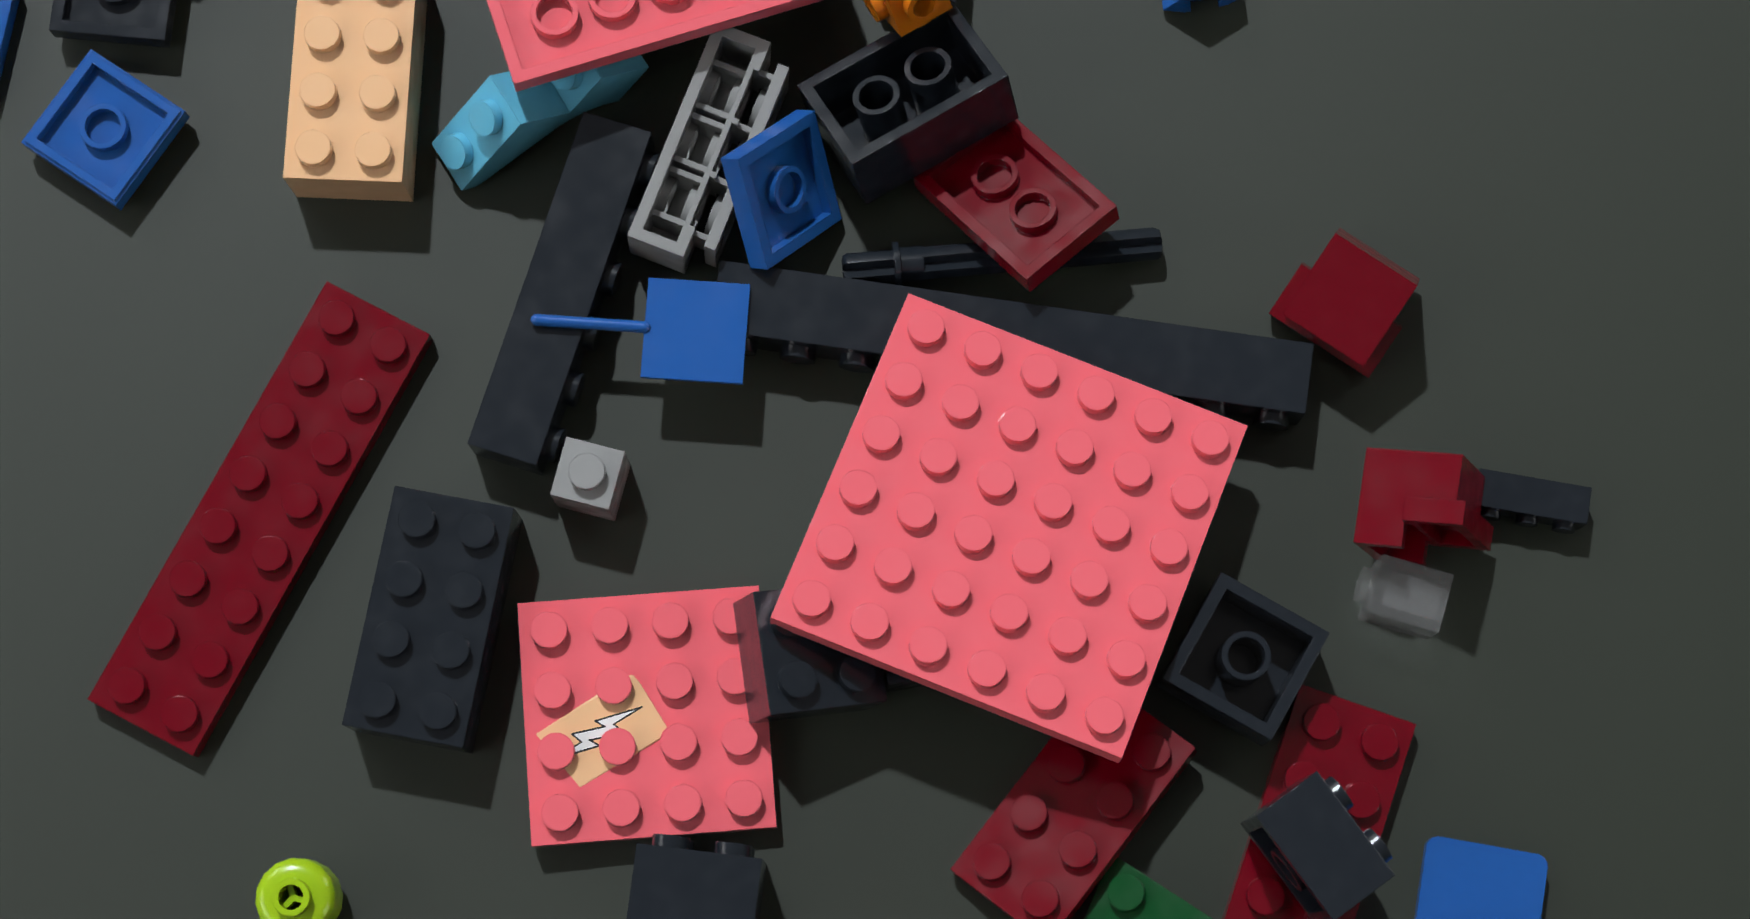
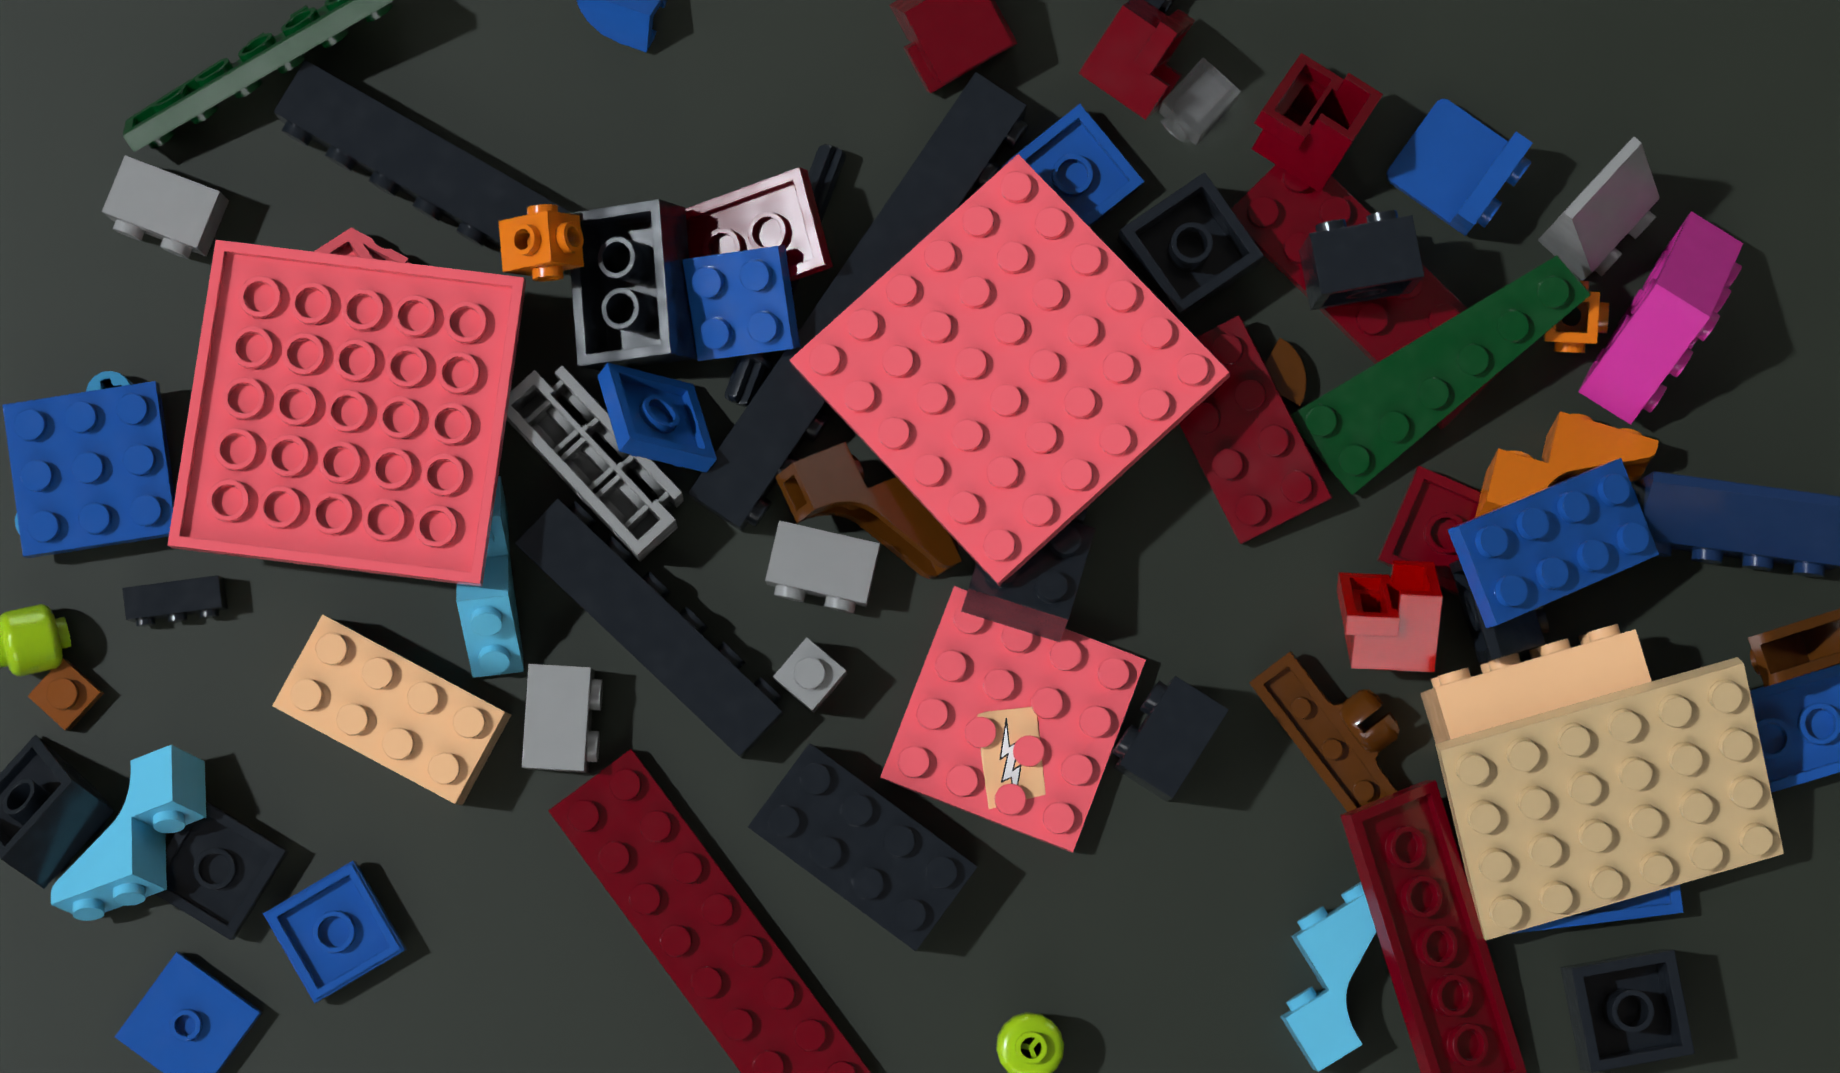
camera: 65 degrees left, 5 degrees up
blue piece [531,278,750,385] -> none
none -> light grey brick [522,664,603,773]
none -> blue plate [682,245,800,361]
none -> light grey brick [765,520,880,614]
none -> reddish brown arch [776,442,962,578]
none -> blue plate [1001,104,1144,227]
none -> dark red plate [1251,53,1383,192]
none -> reddish brown tile [1265,338,1306,408]

